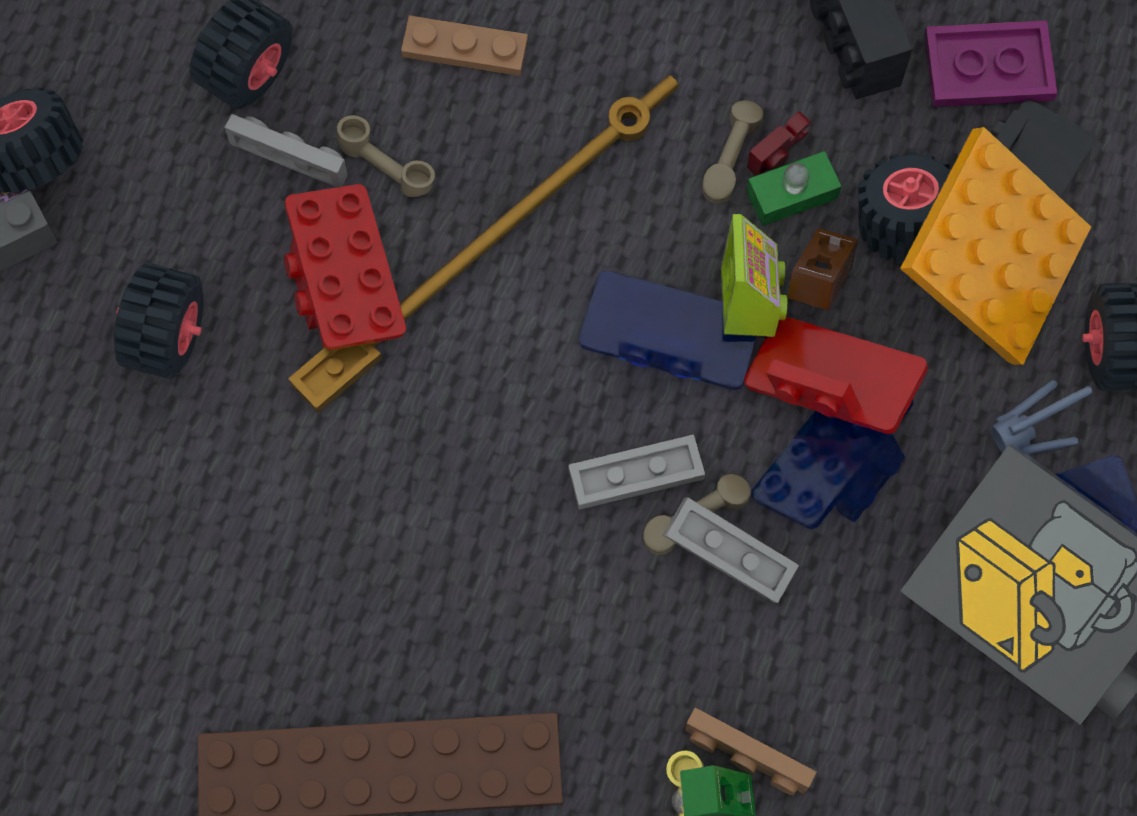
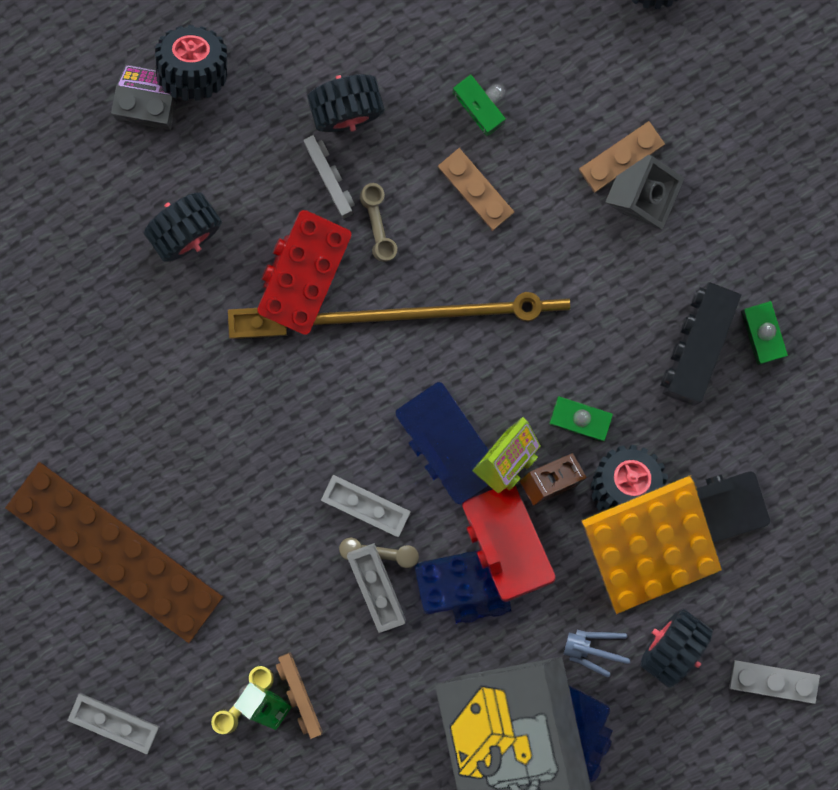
camera: 40 degrees right, 15 degrees up
dark tan bar [702,100,764,204] -> none
dark red plate [747,111,811,176] -> none
magenta plate [924,20,1057,107] -> none

